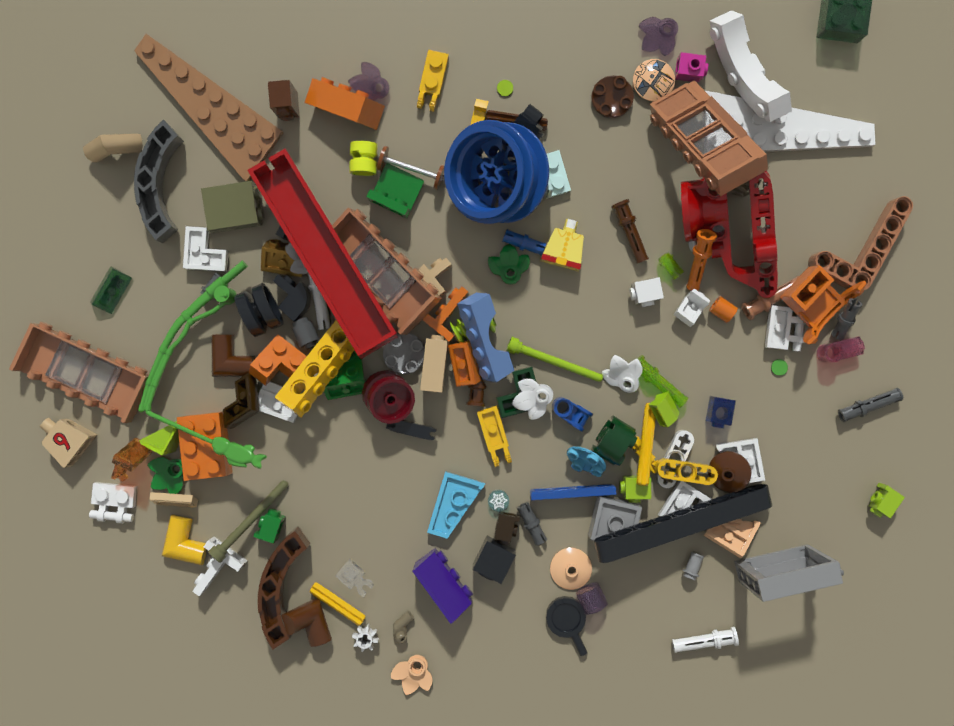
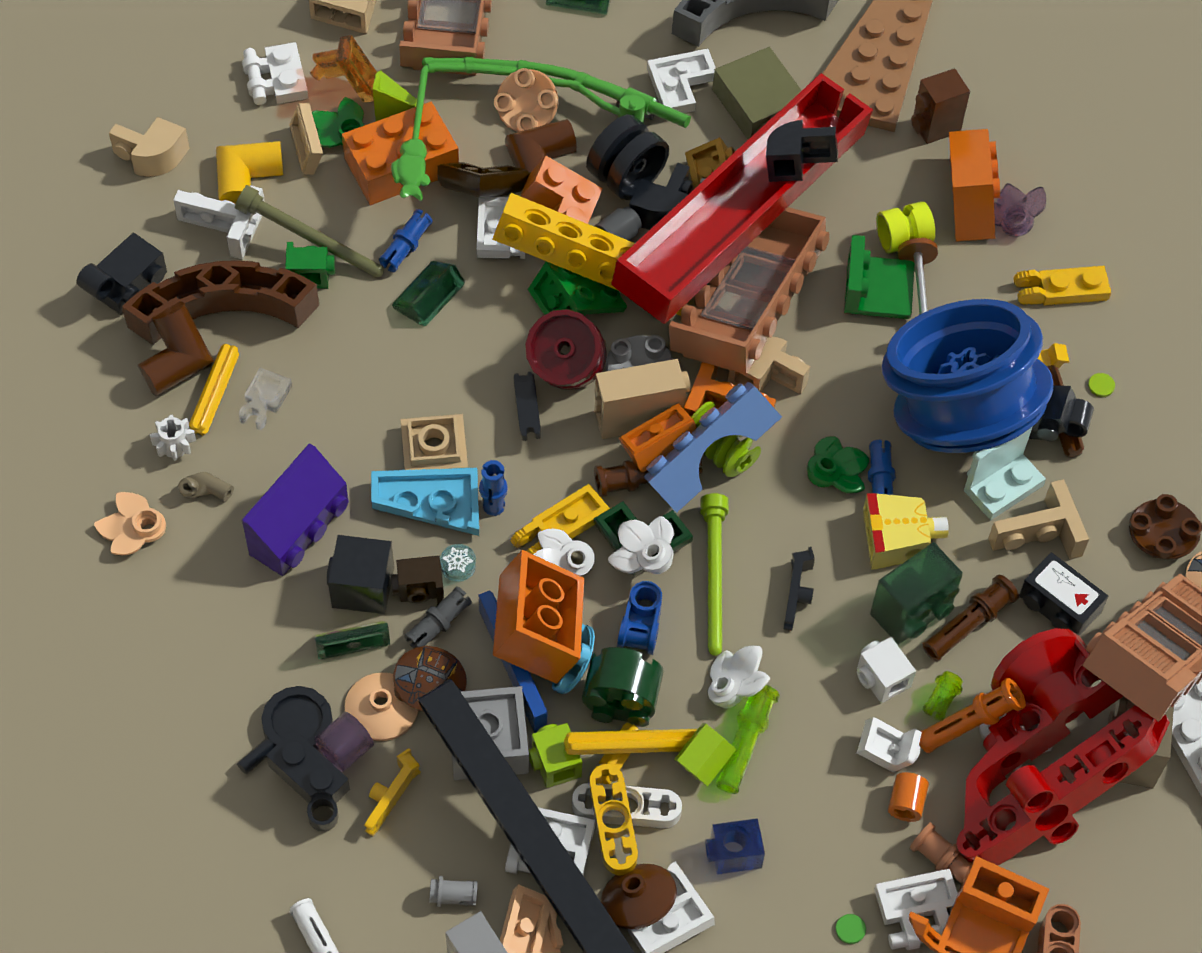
camera: 65 degrees right, 30 degrees down
none -> black hinge [76,232,167,315]
none -> tan brick [109,117,190,177]
none -> black hinge [266,728,350,832]
none -> clear green slope [314,621,390,659]
none -> yellow piece [364,748,421,836]
none -> blue pin [378,209,433,272]
none -> clear green slope [392,261,465,326]
none -> reddish brown dish [393,646,467,712]
none -> tan piece [400,414,468,470]
none -> blue pin [479,460,508,516]
none -> orange brick [493,550,584,684]
none -> light nougat dish [494,68,558,132]
none -> white plate [533,528,595,576]
none -> black brick [766,120,838,182]
none -> black piece [783,547,815,631]
none -> clear green brick [870,542,963,645]
none -> tan bracket [988,479,1089,559]
none -> brick [1019,552,1109,636]

